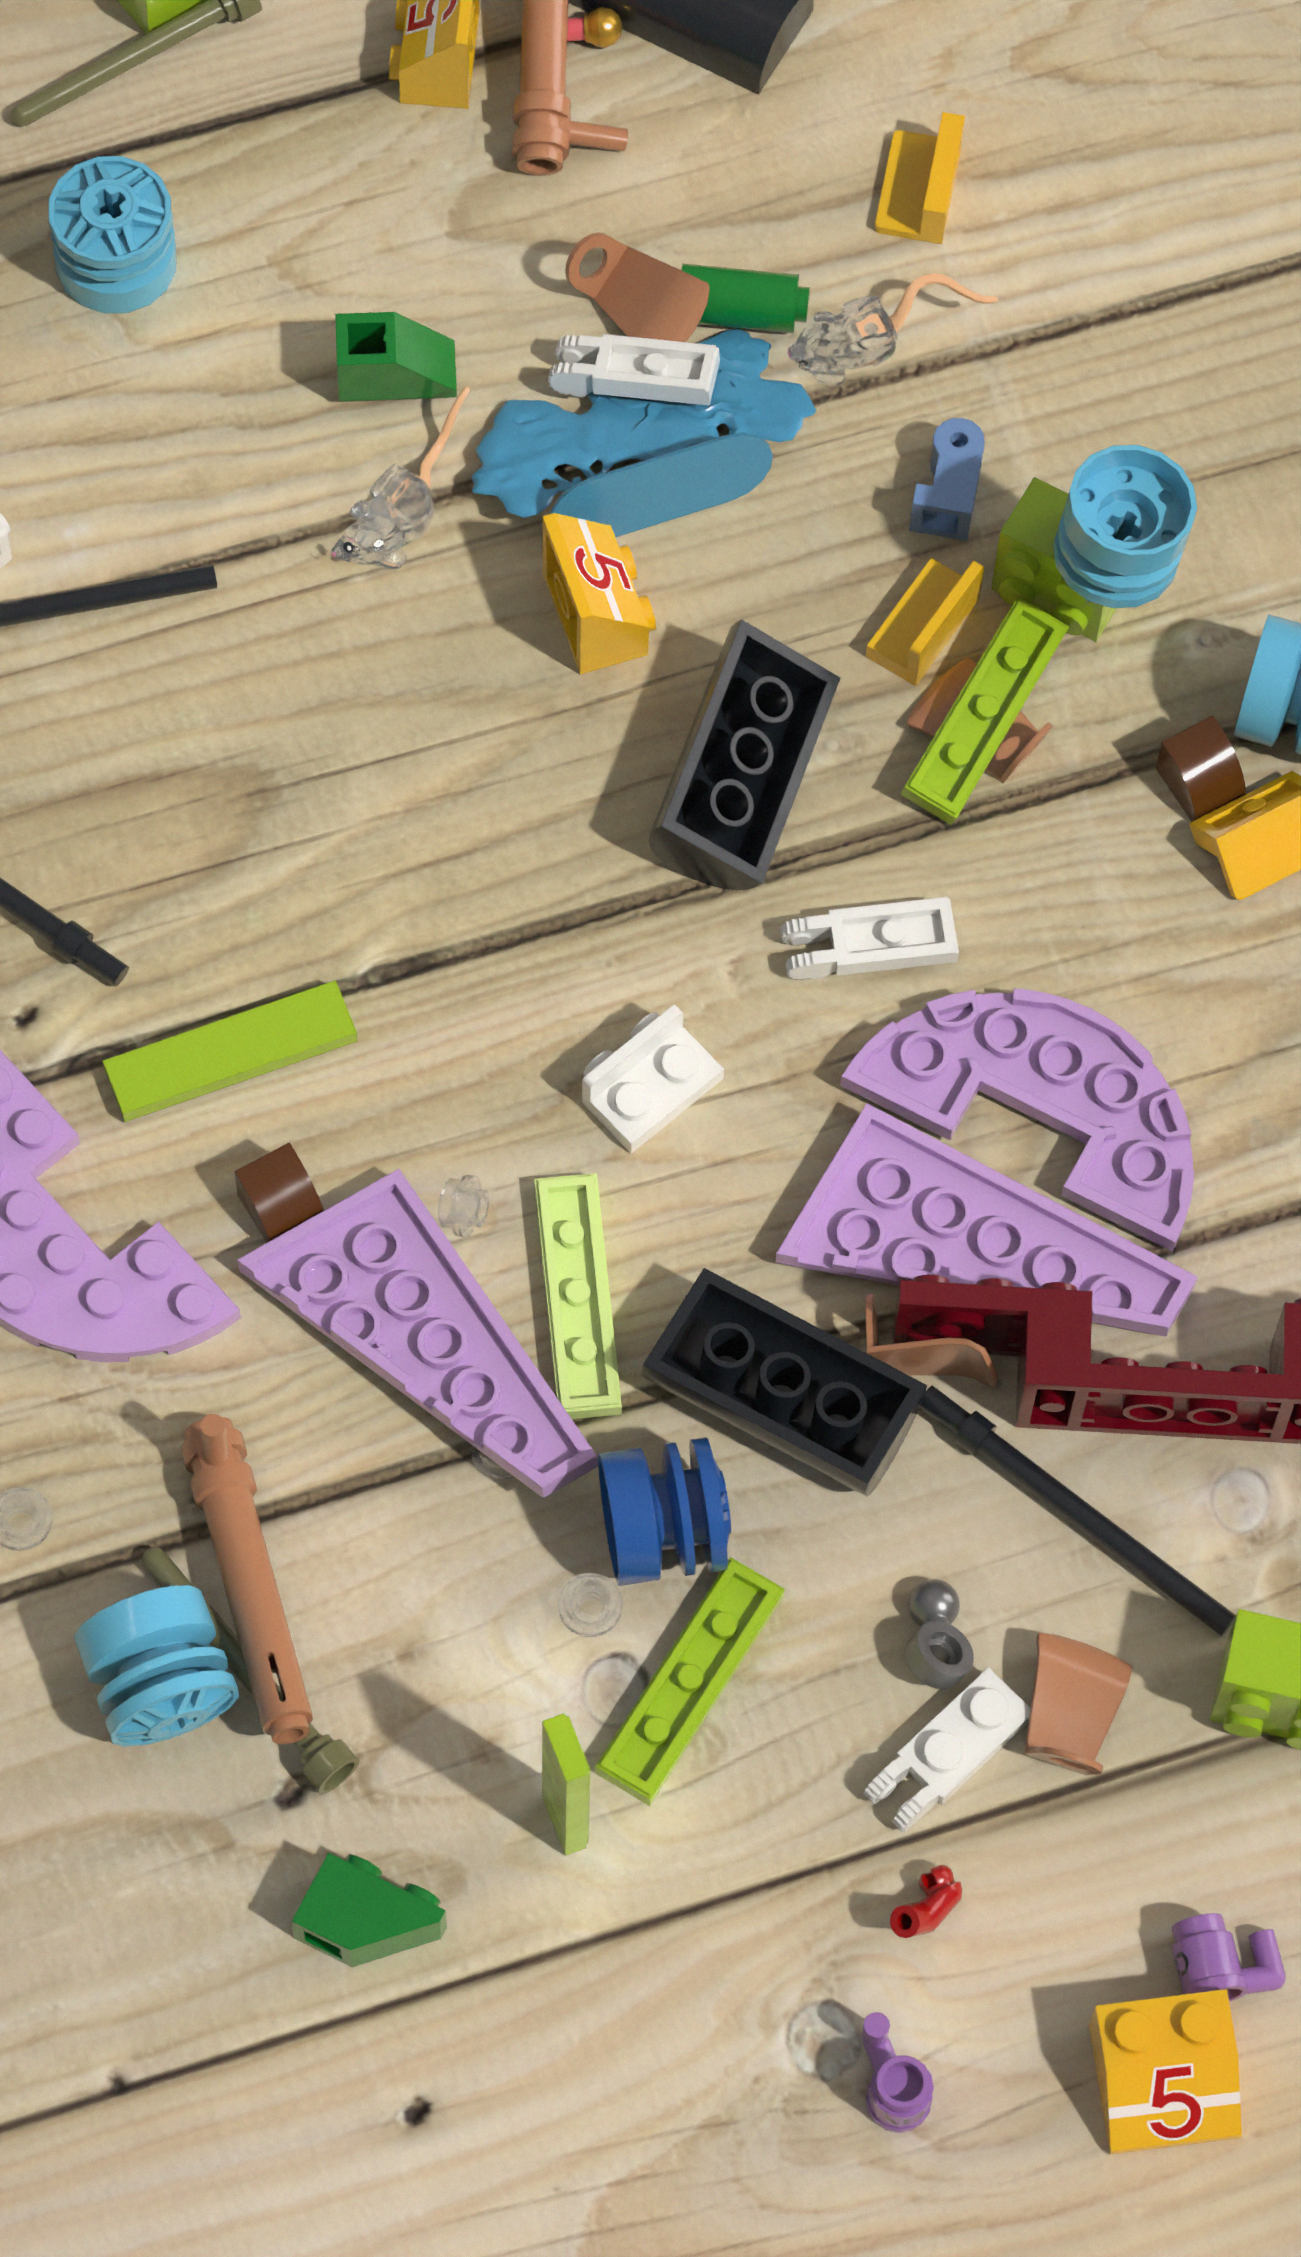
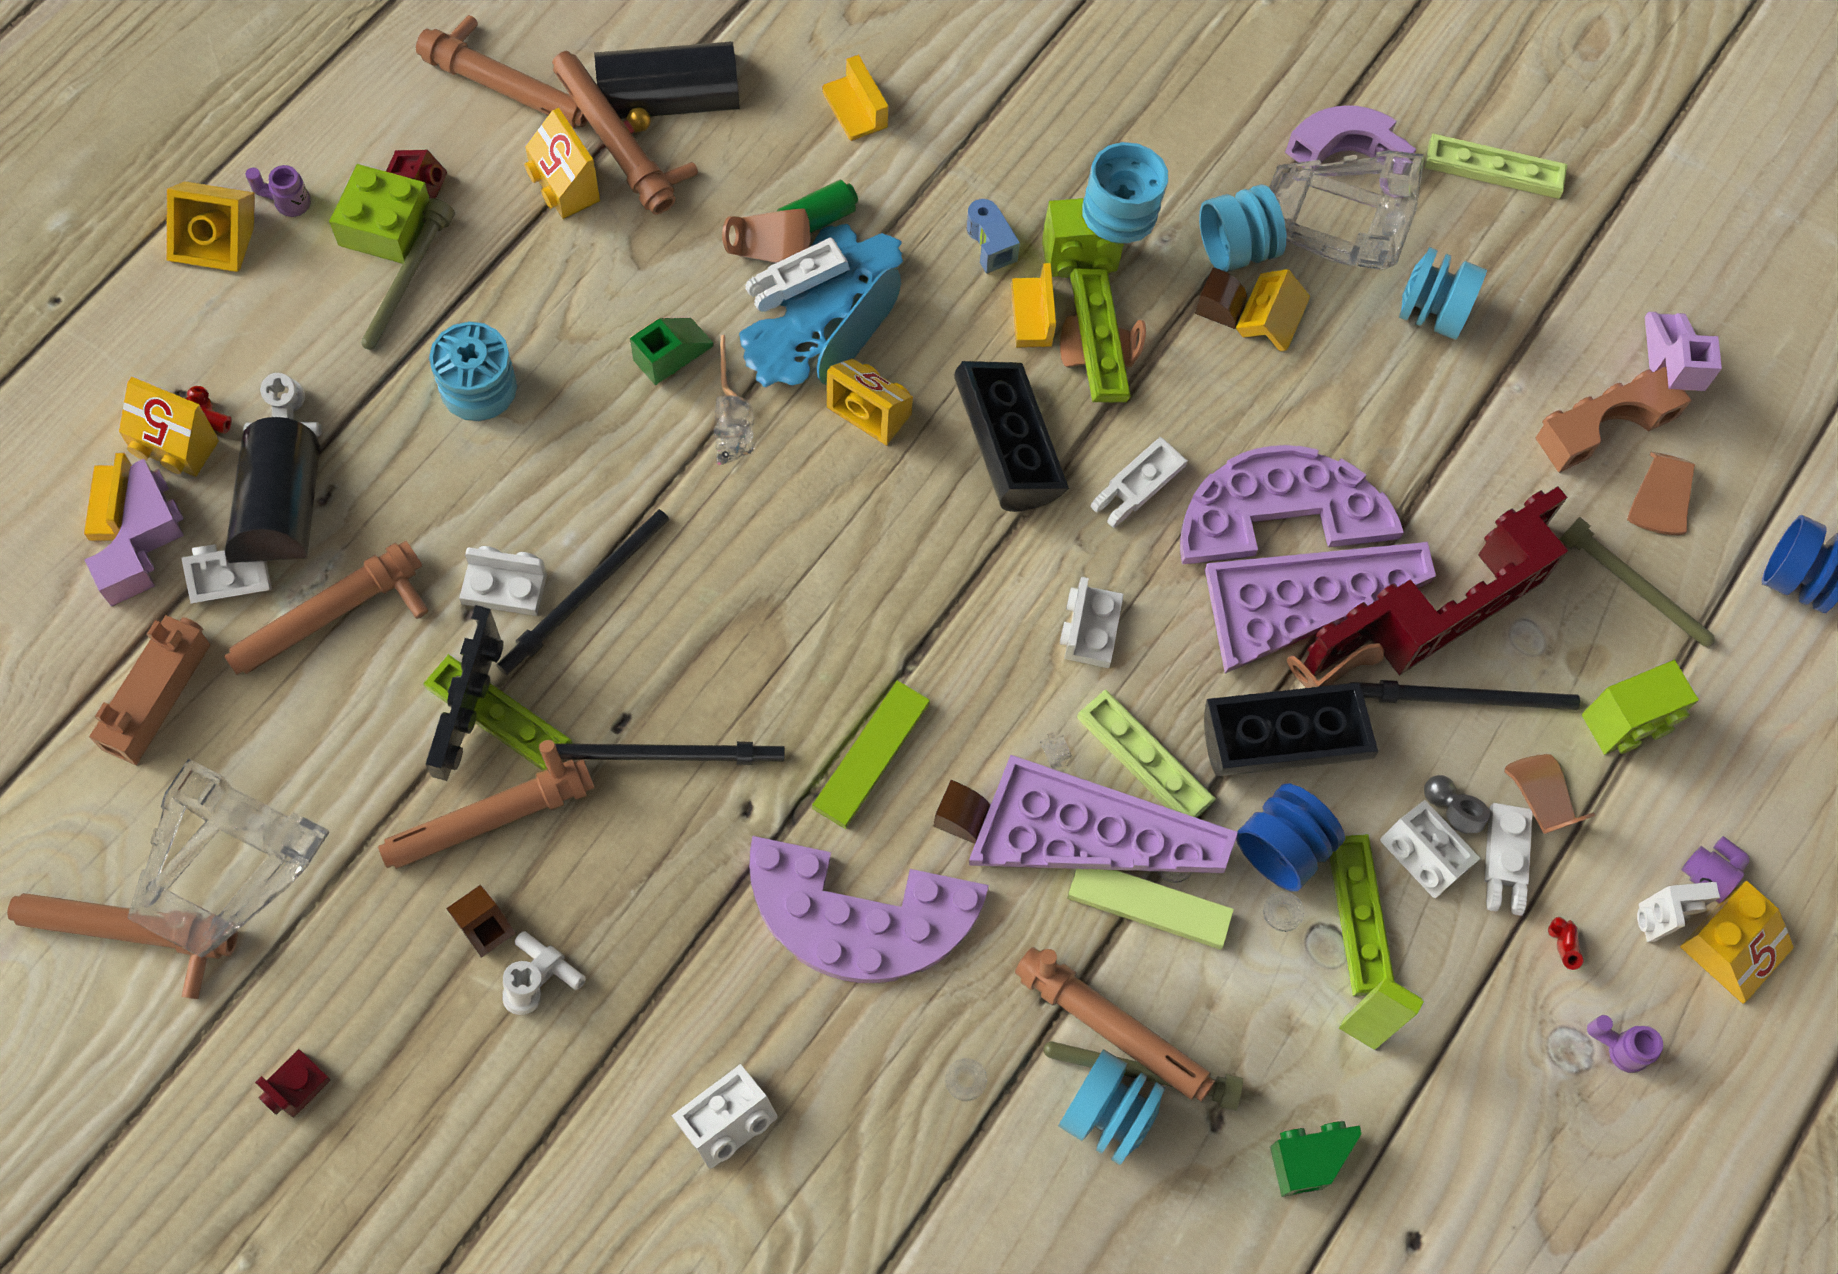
camera: 40 degrees left, 0 degrees up
clear animal [788,273,998,386] -> none
none -> yellowish green tile [1067,869,1234,950]
none -> white bracket [1380,800,1481,898]
none -> white bracket [1637,882,1720,942]

